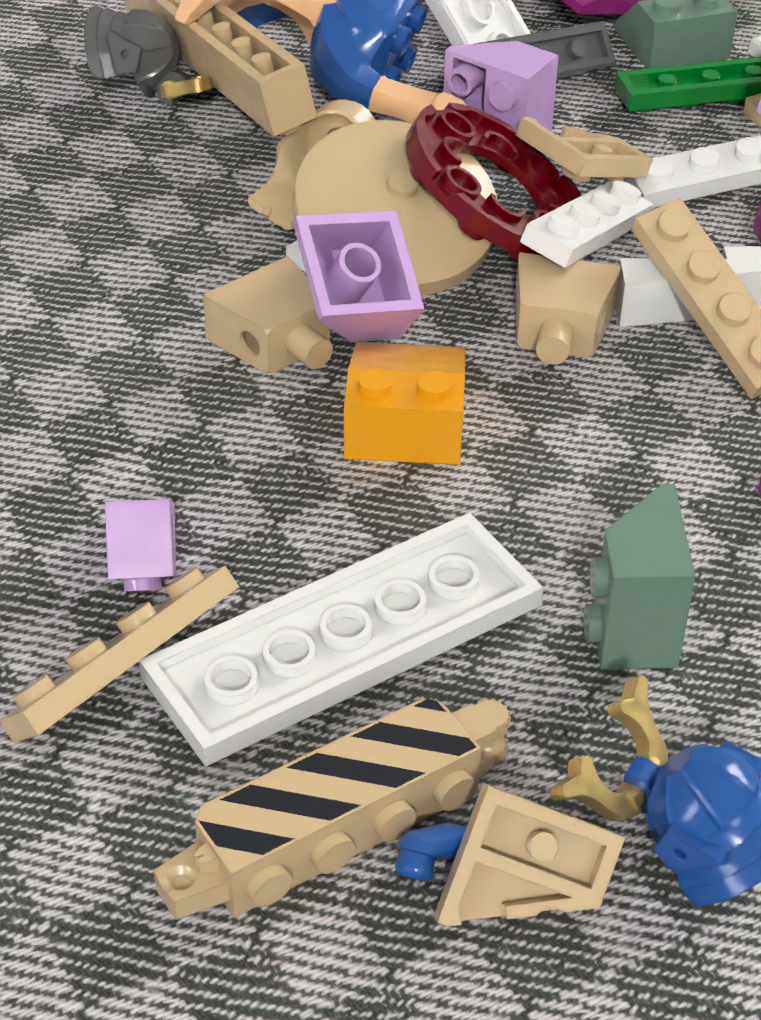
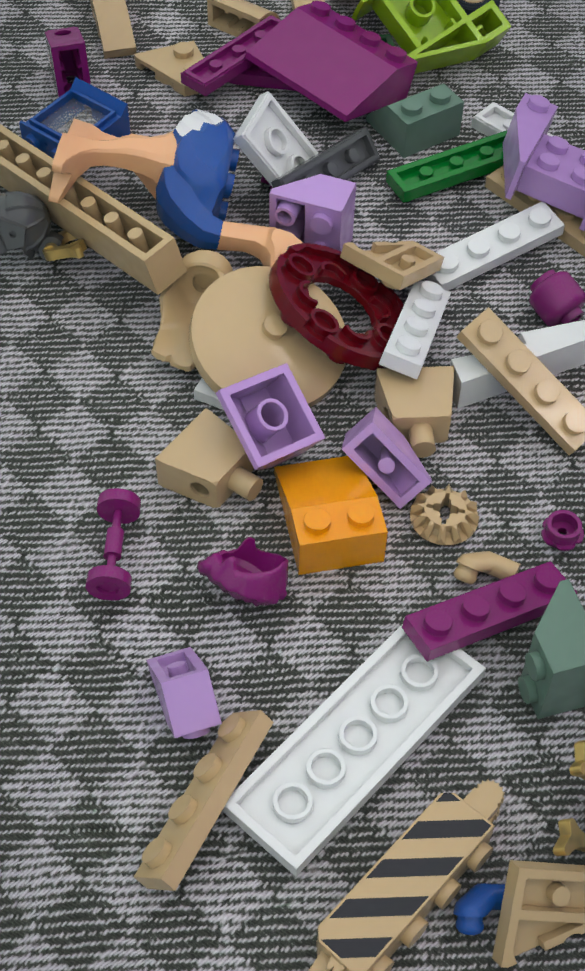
camera: 15 degrees left, 10 degrees up
none -> magenta wheel [85,488,141,601]
none -> magenta hair [196,537,289,606]
none -> lavender slope [342,407,432,509]
none -> magenta plate [402,561,577,662]
none -> tan gear [410,484,480,545]
none -> tan arm [454,551,521,585]
none -> magenta plate [541,510,584,551]

